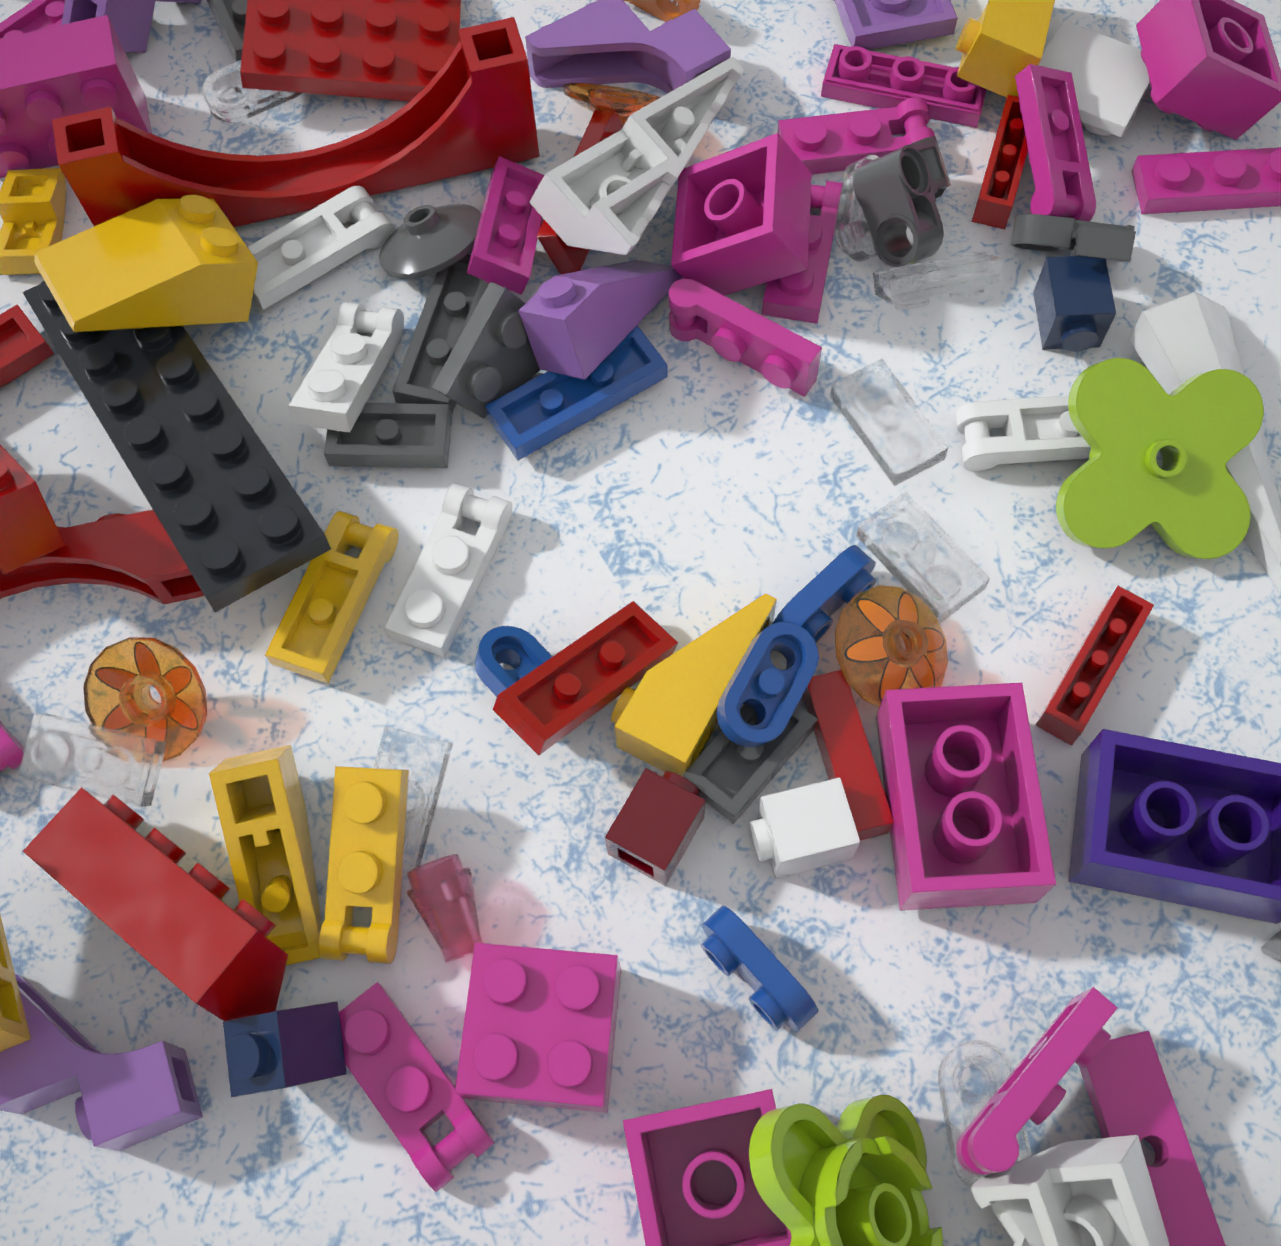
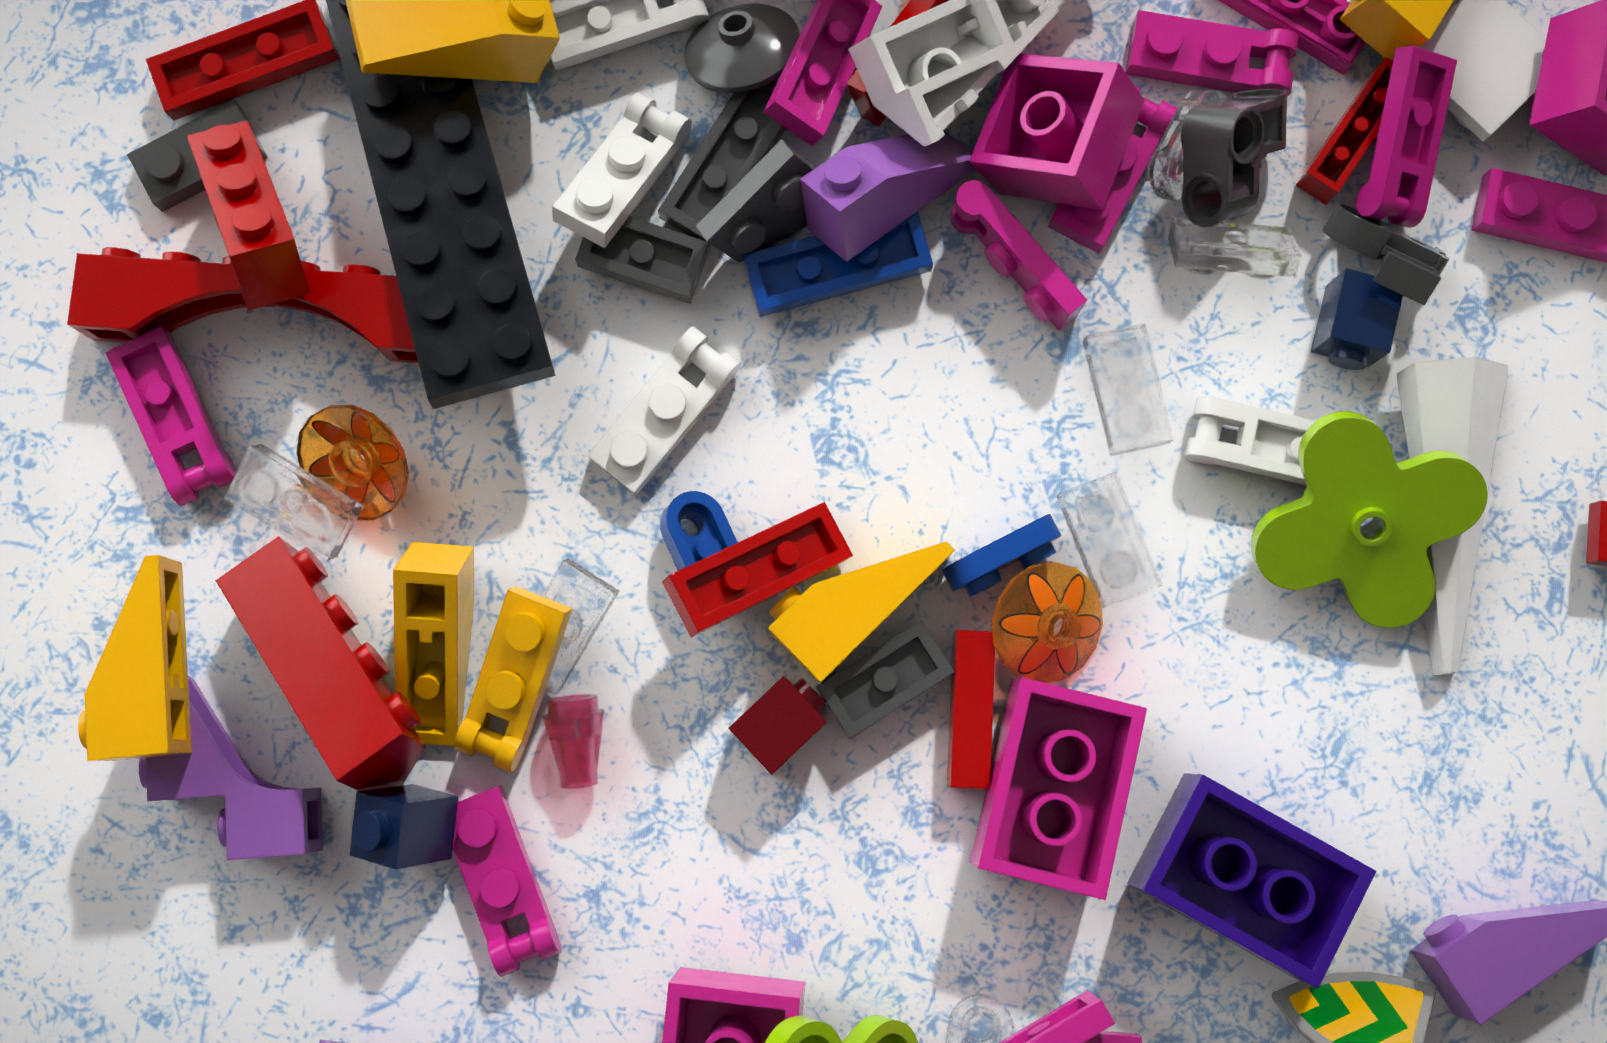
camera: 10 degrees right, 15 degrees up
yellow plate [265,511,399,684] -> none
dark pink brick [455,943,621,1113] -> none
blue plate [700,905,819,1032] -> none
blue plate [717,622,819,748] -> none
white brick [750,777,860,878] -> none
red piece [1035,585,1154,746] -> none

